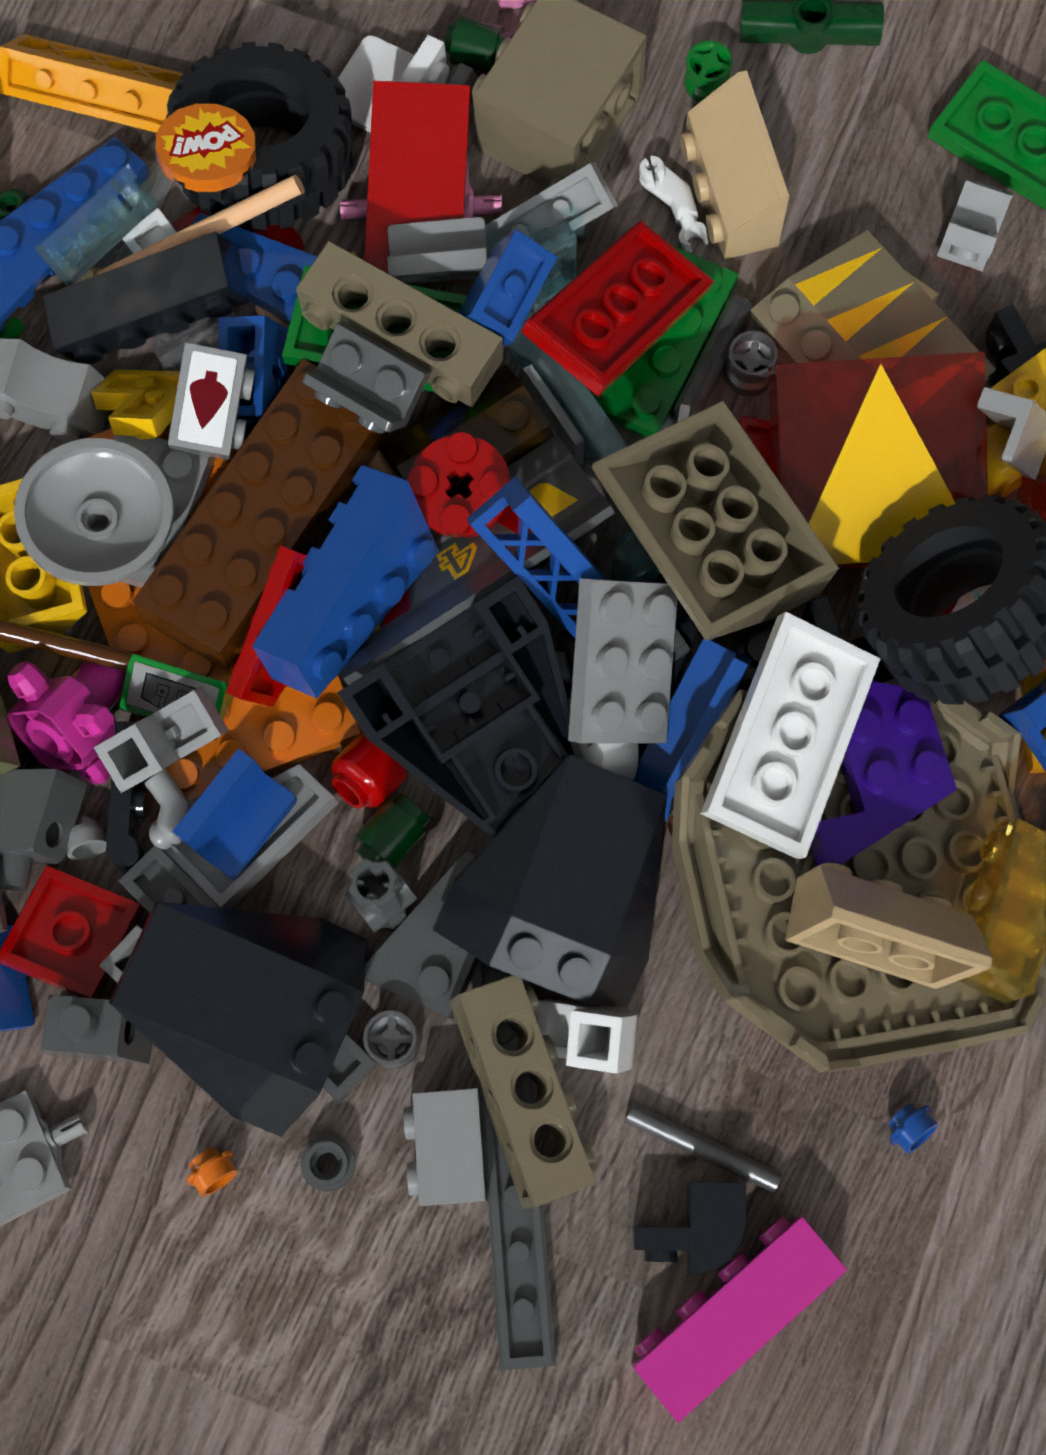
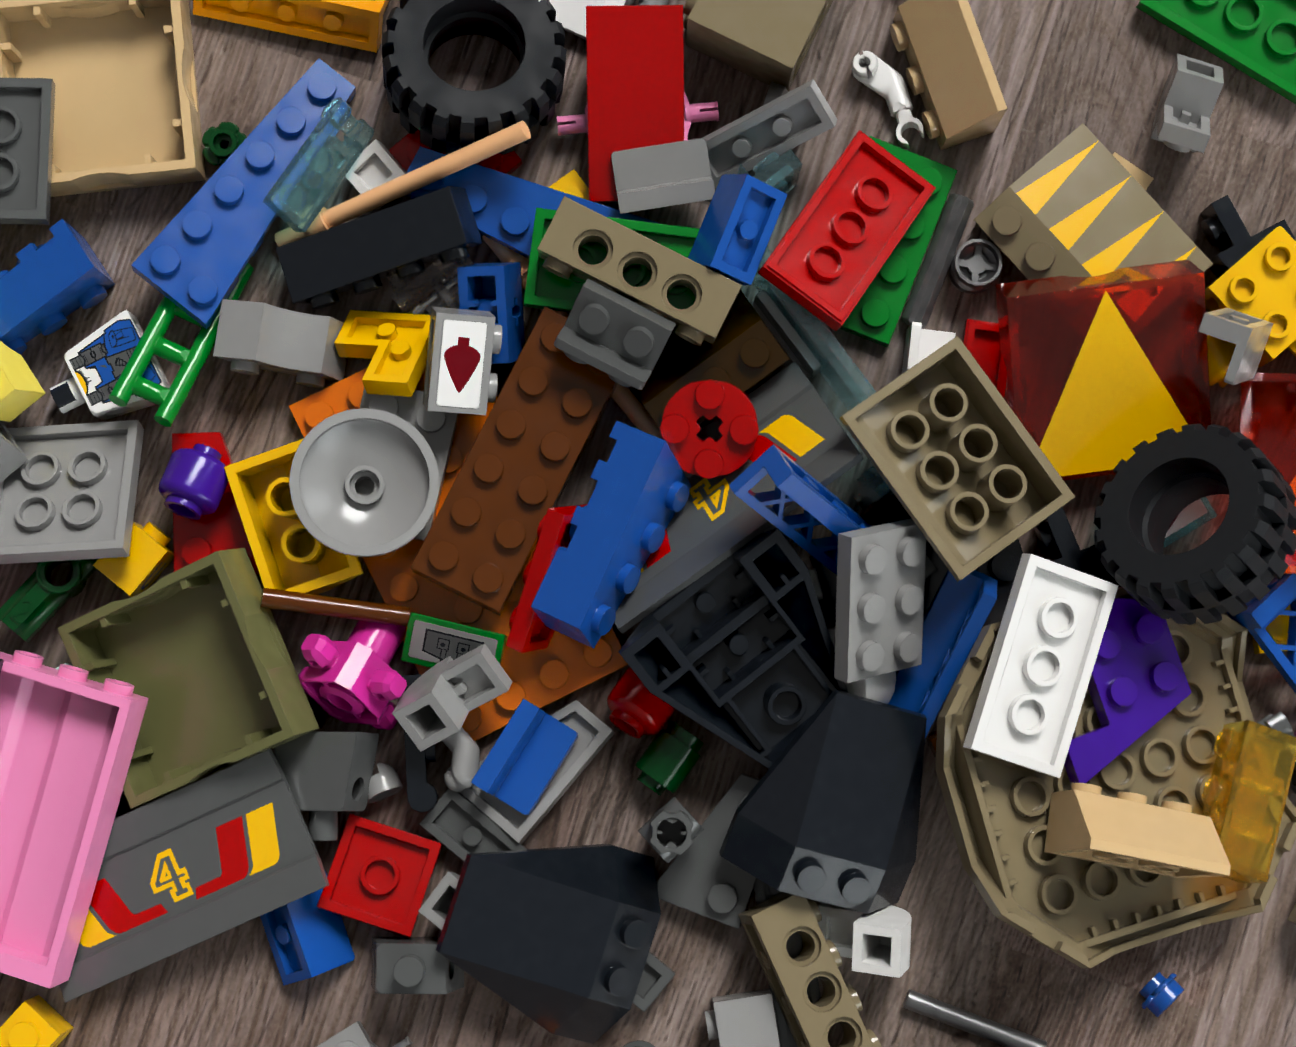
camera: 10 degrees left, 10 degrees up
tile [155,104,256,192] -> none
flat silver wheel [363,1010,421,1069] -> none

